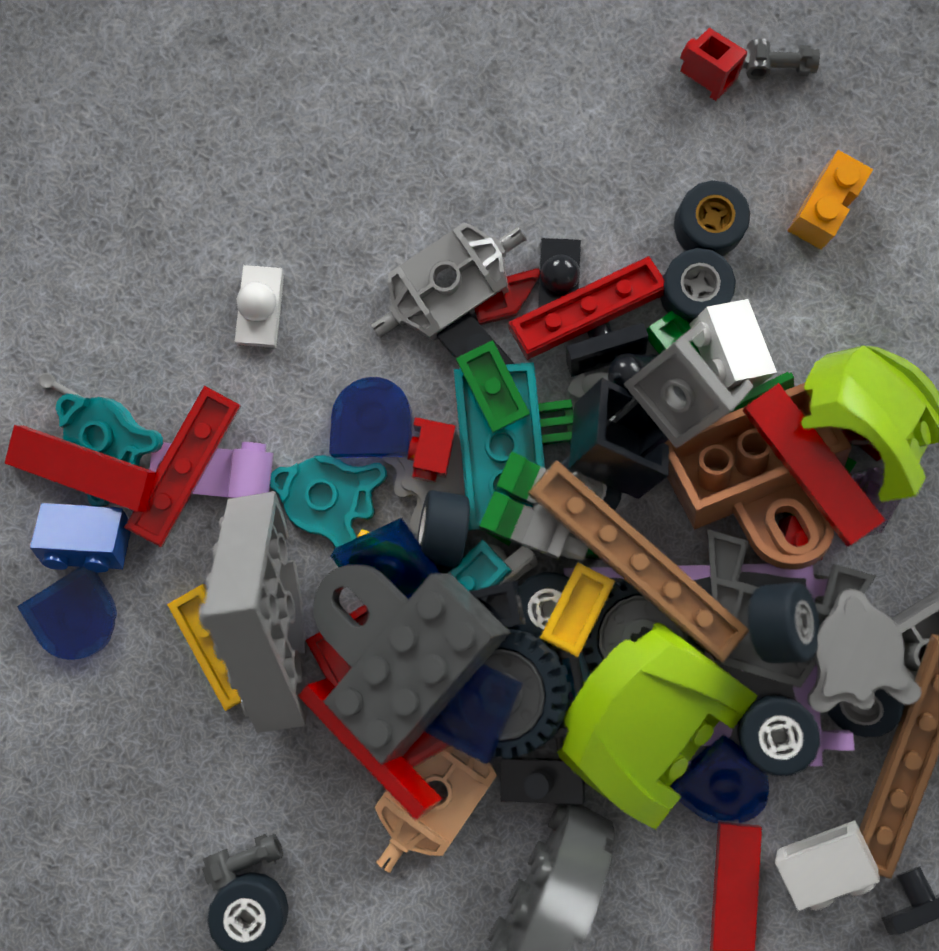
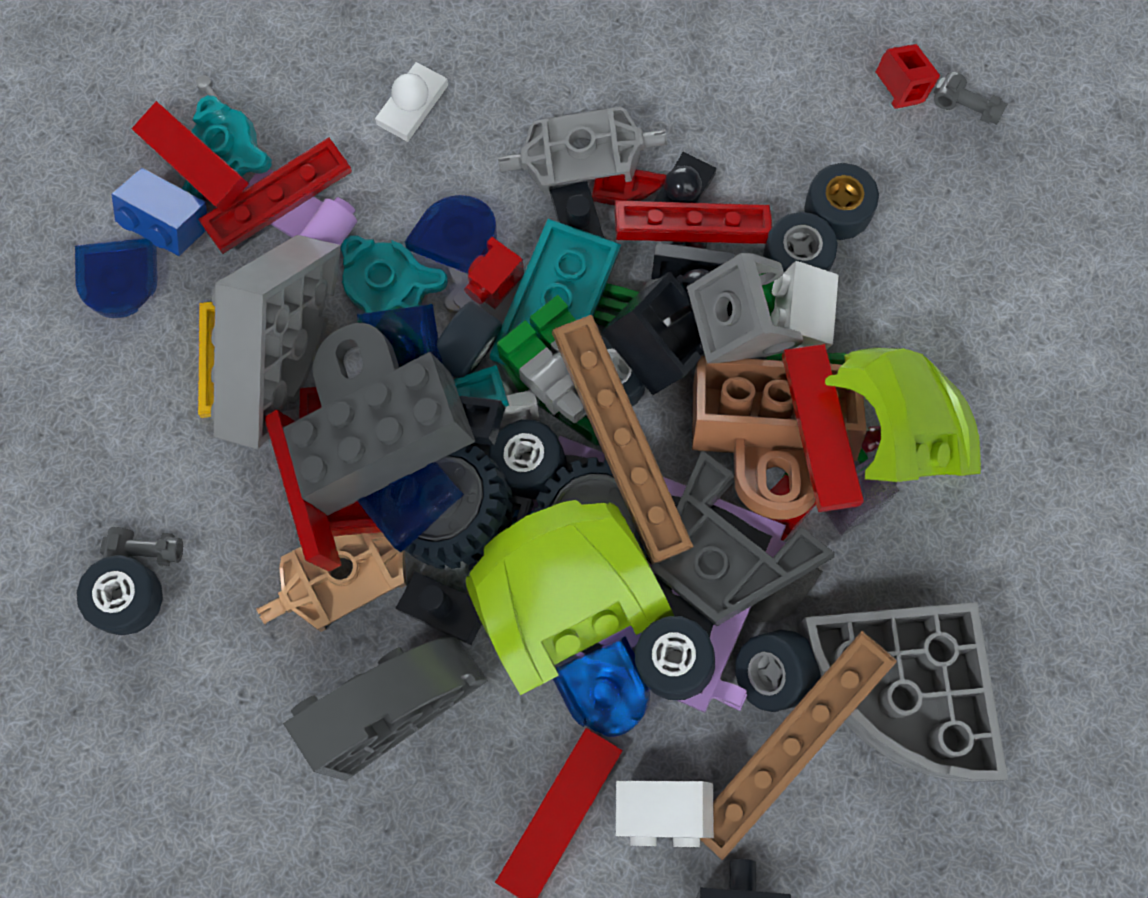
camera: 25 degrees right, 10 degrees down
green plate [456,340,530,433] -> none
yellow tile [540,562,615,657] -> none
black wheel [748,583,819,664] -> none
light orange brick [787,150,873,250] -> none
light grey tile [807,589,921,713] -> none

